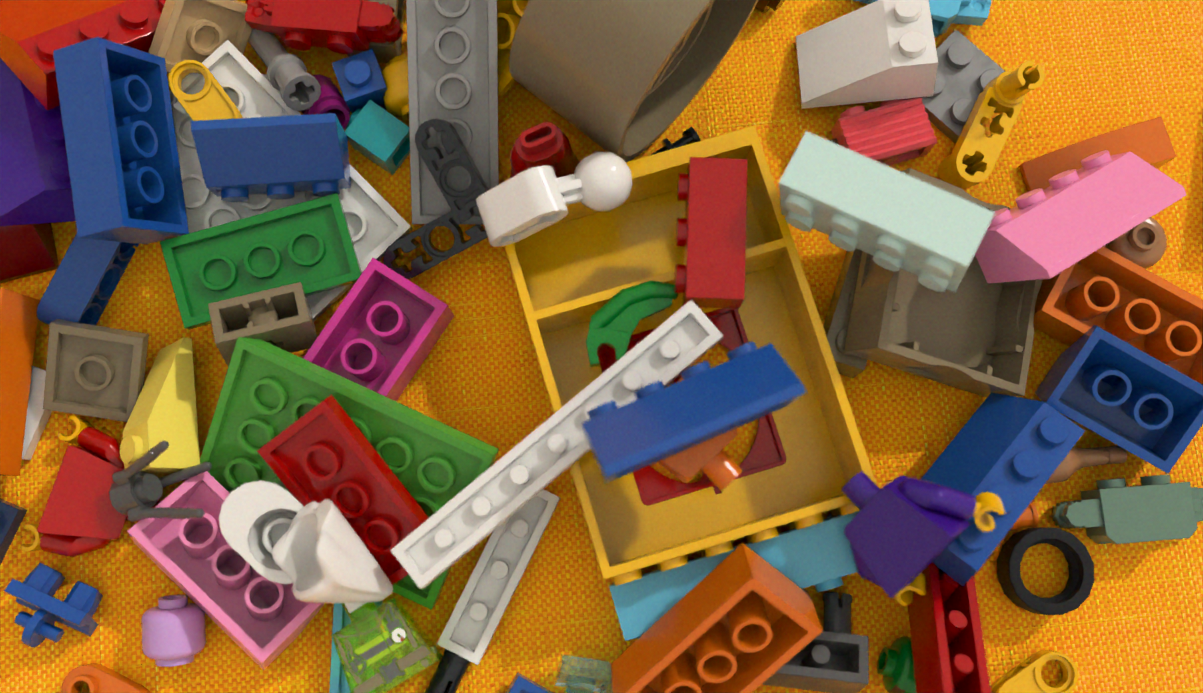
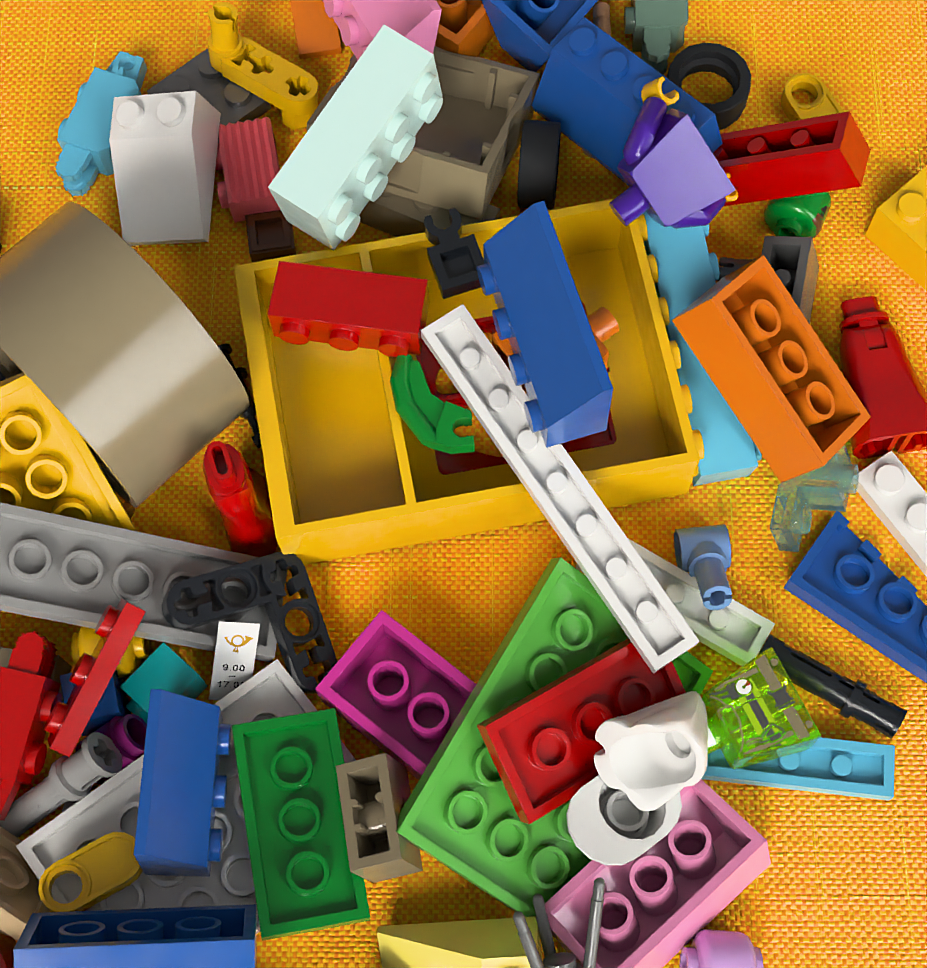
camera: 80 degrees left, 10 degrees down
white beam [476,152,632,247] -> none
none -> red plate [44,598,146,757]
none -> white sticker [209,621,260,700]
none -> black plate [424,208,484,299]
none -> black tyre [517,120,561,210]
none -> medium blue pin [674,524,732,610]

